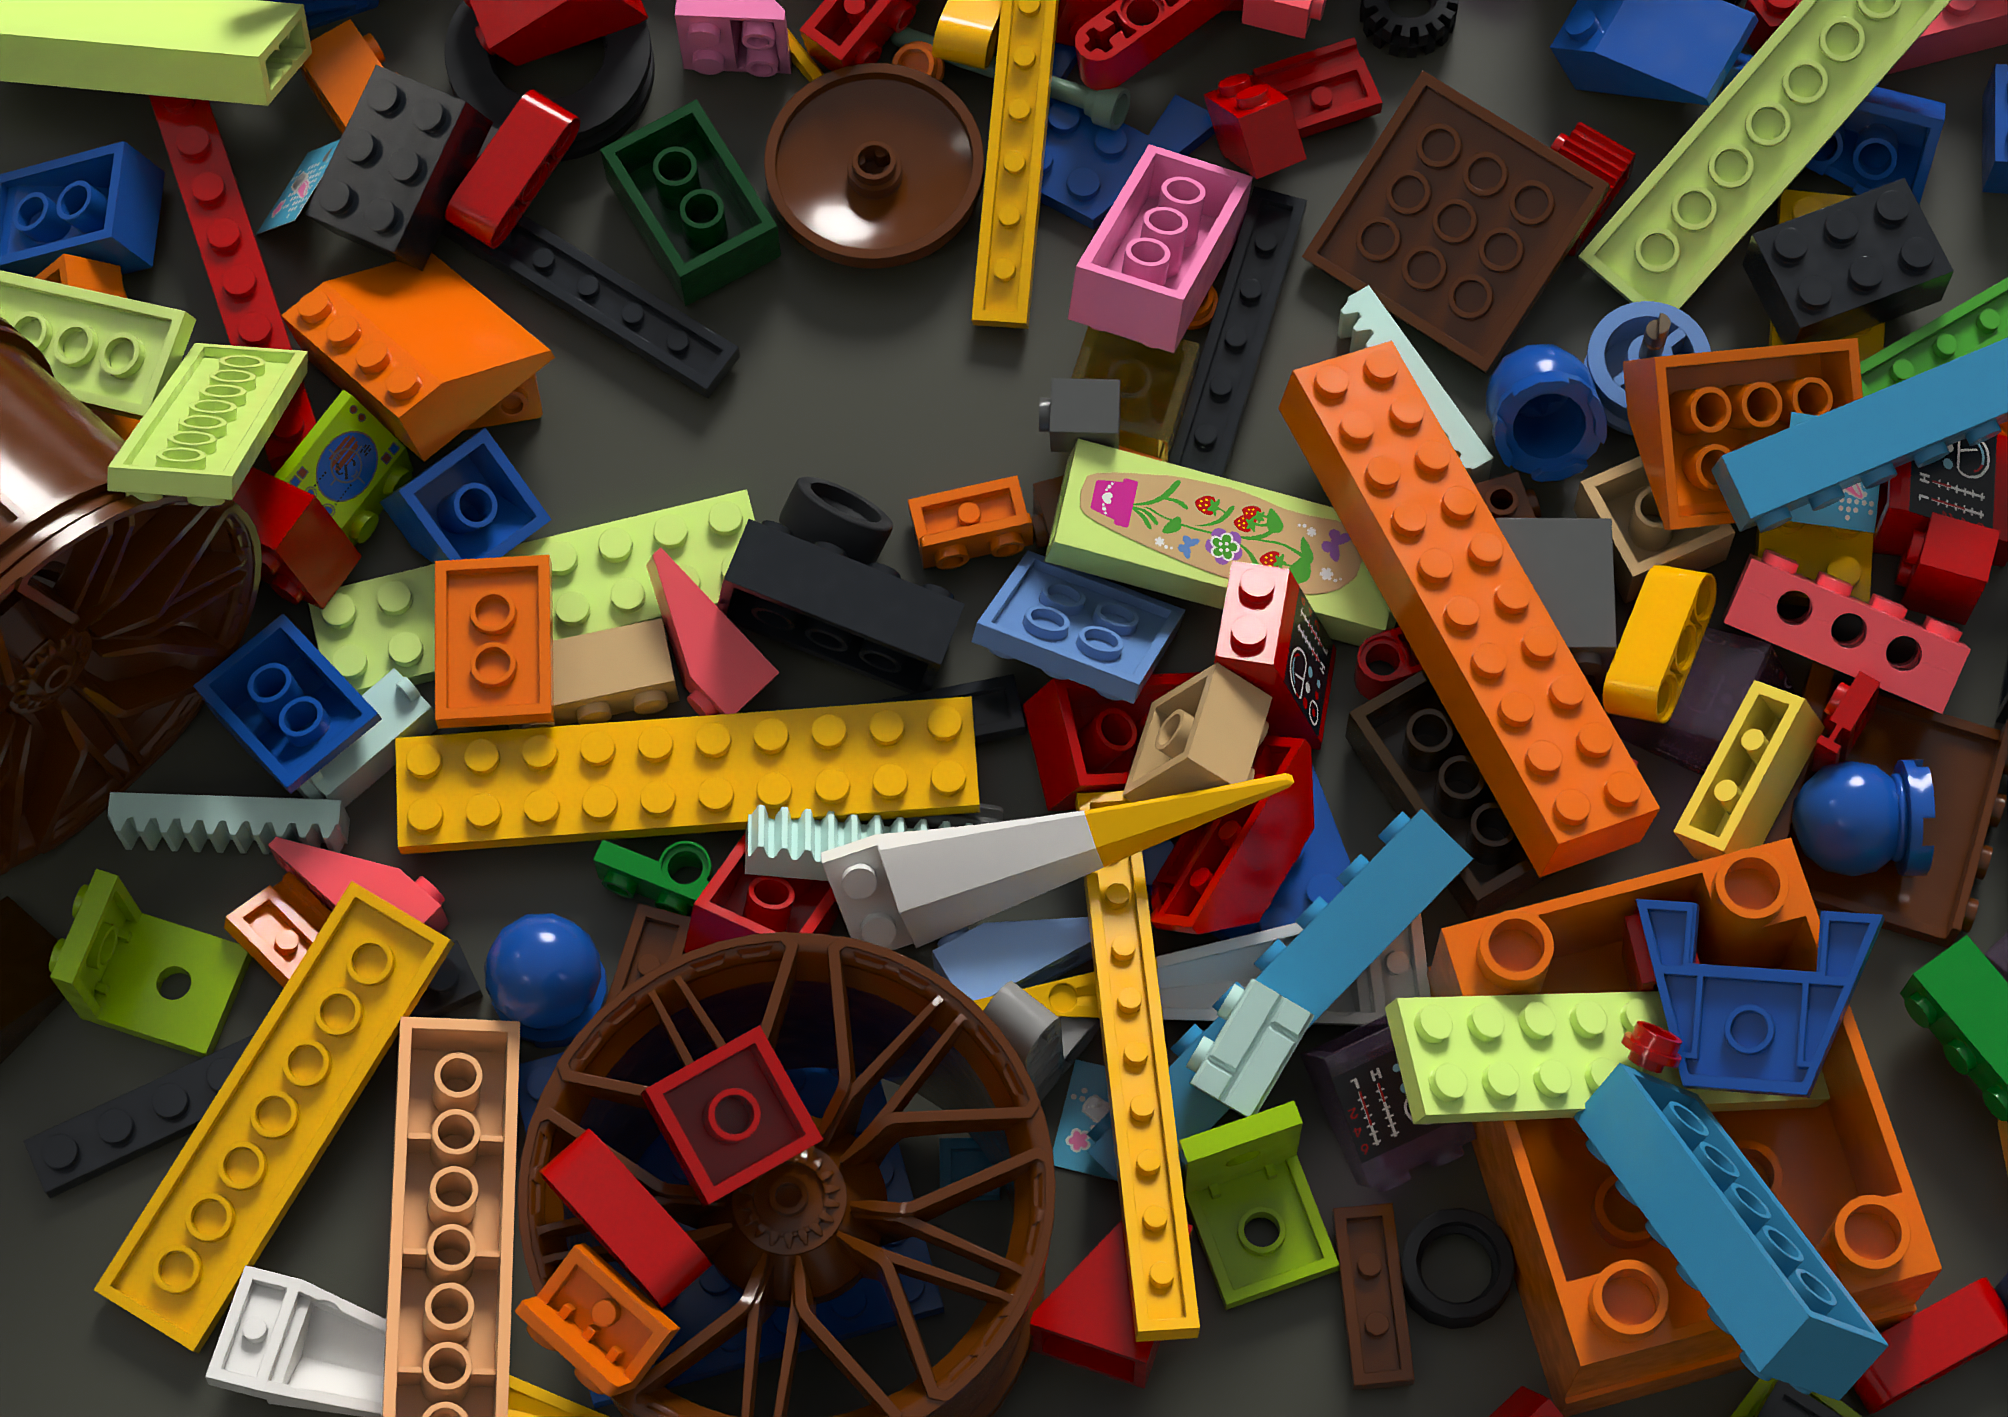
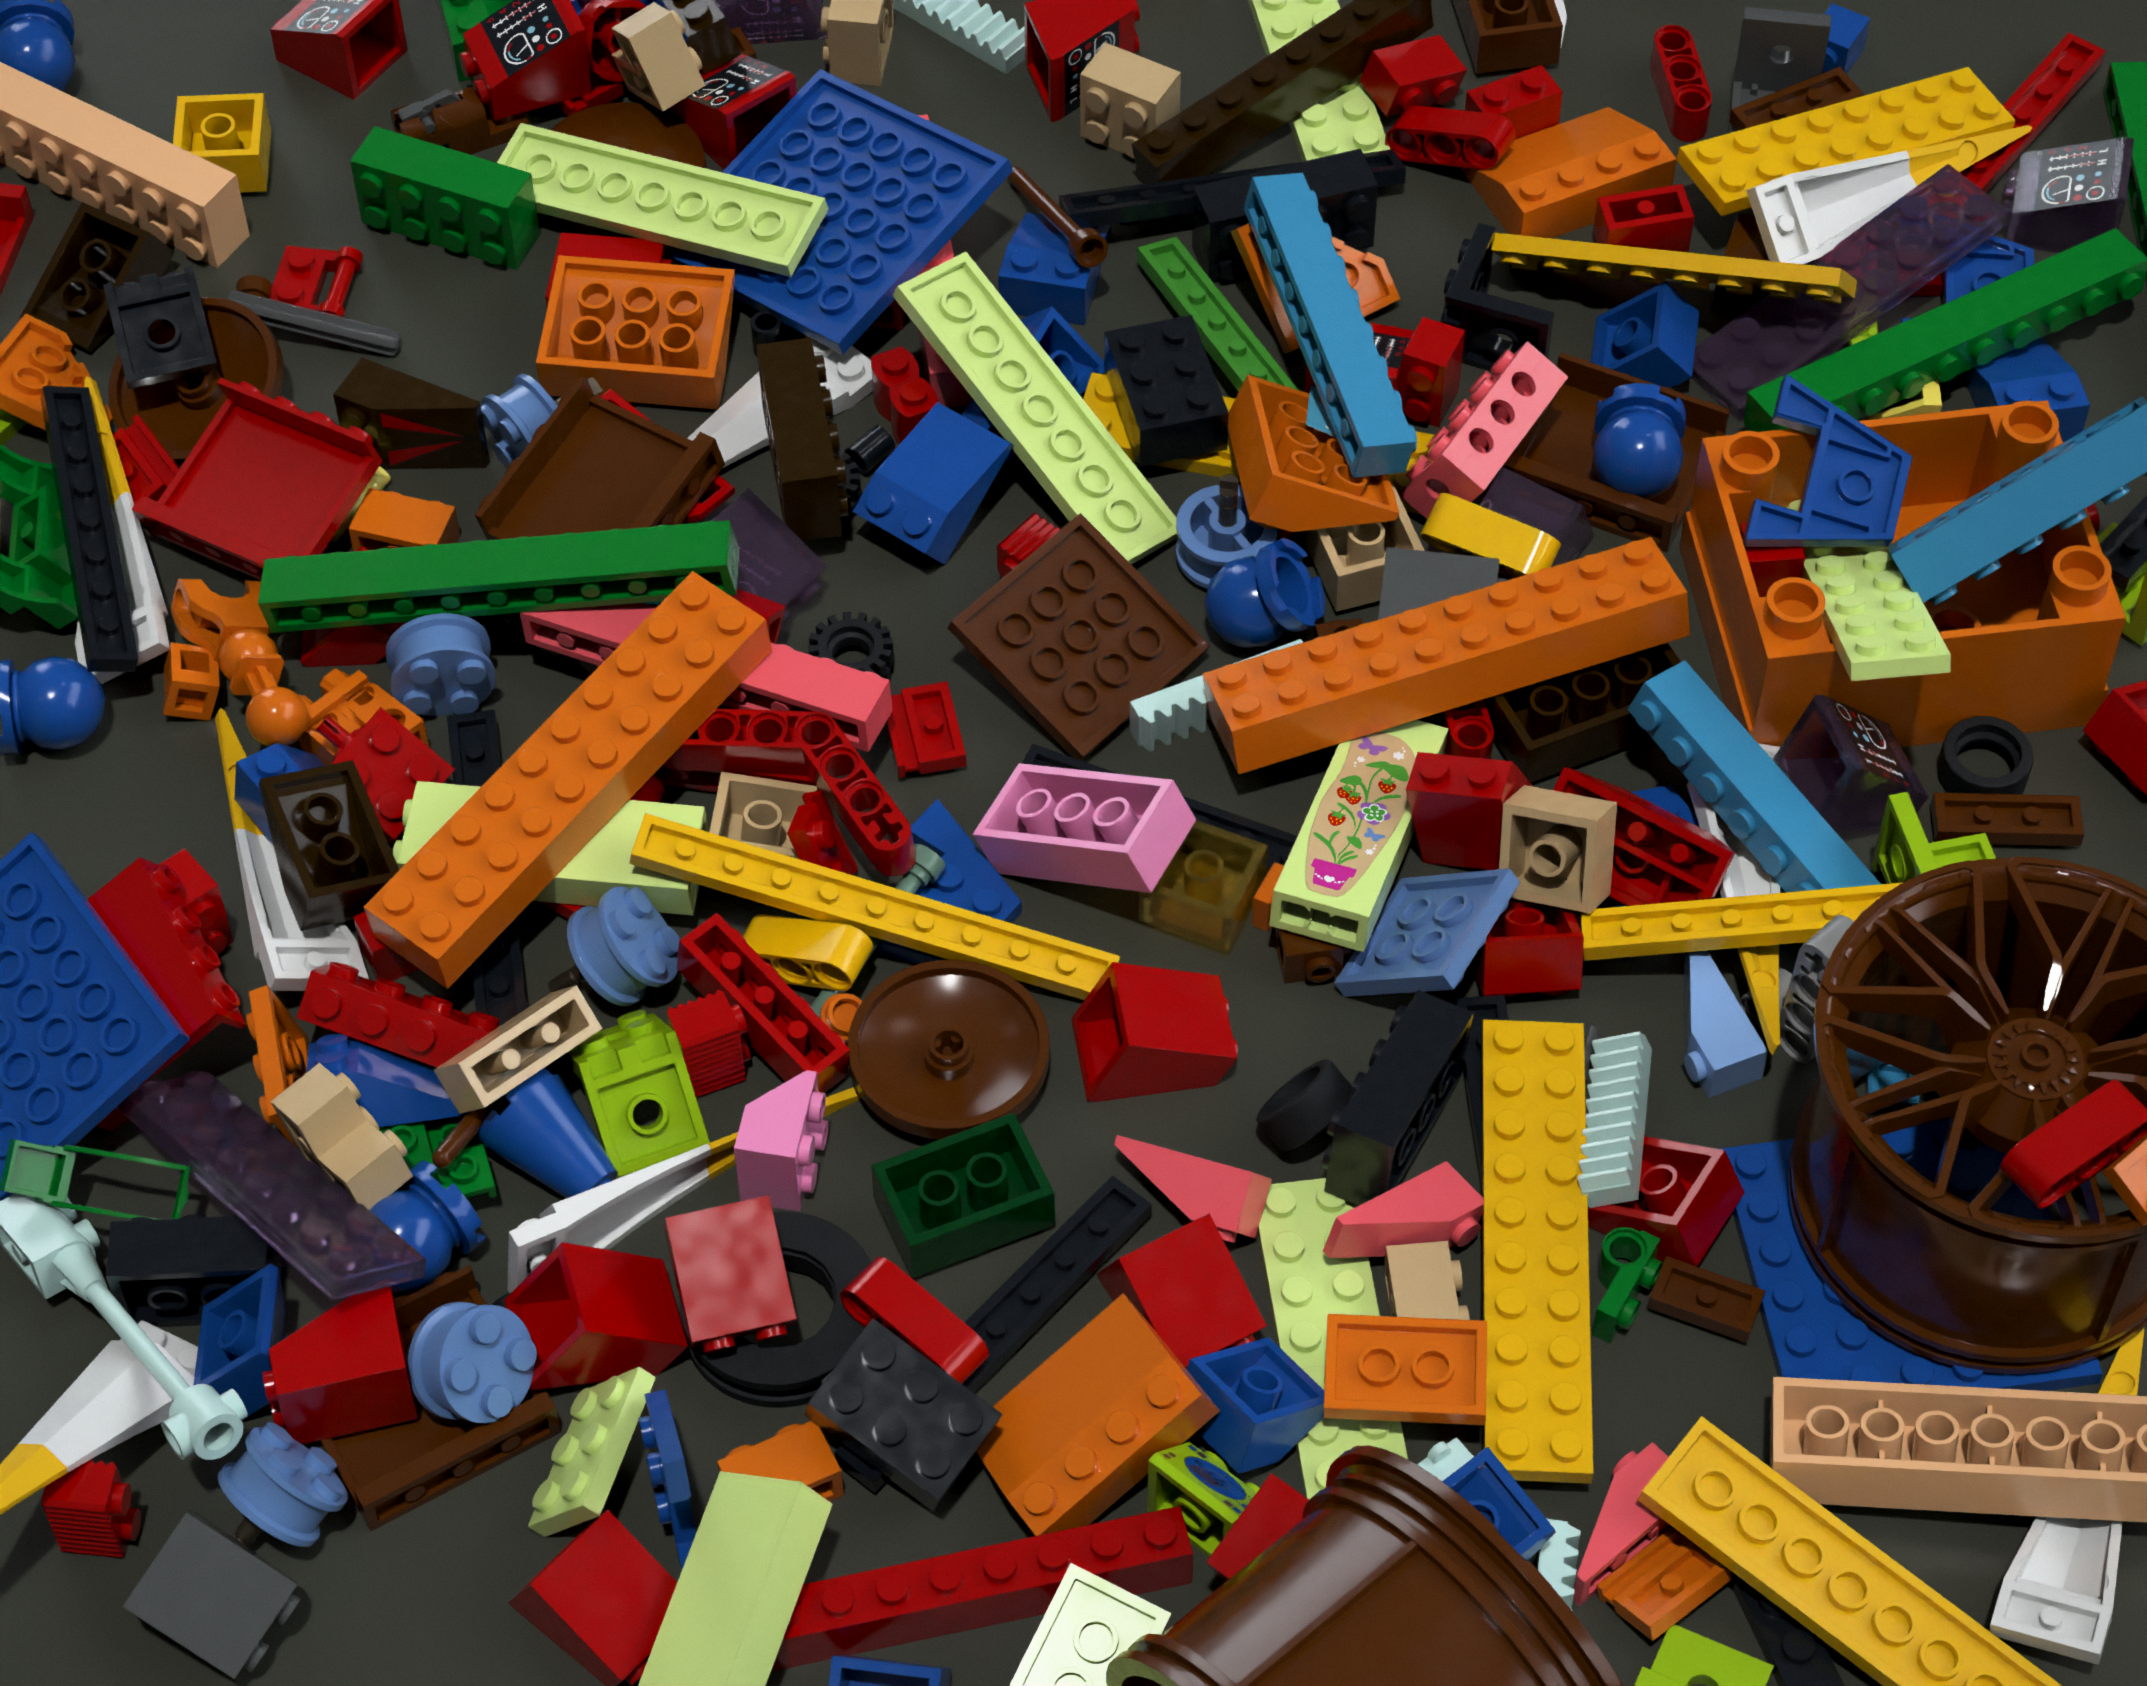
camera: 85 degrees left, 15 degrees down
yellowish green plate [107,343,308,506] -> none
medium azure sticker [256,140,340,235] -> none
blue tile [484,913,608,1049] -> none
red brick [640,1025,823,1207] -> none
white plate [821,773,1294,950] -> none
orange bracket [908,475,1033,569] -> none
dark grey brick [1039,378,1121,452] -> none
light aqua brick [1186,979,1315,1117] -> none
red brick [1203,73,1307,179] -> none
red plate [1621,1021,1683,1073] -> none
light yellow brick [1673,680,1825,861] -> none
red plate [1812,671,1881,773] -> none
none -> red slope [1071,962,1238,1102]
none -> red slope [1097,1213,1267,1369]
none -> coral slope [1114,1135,1272,1243]

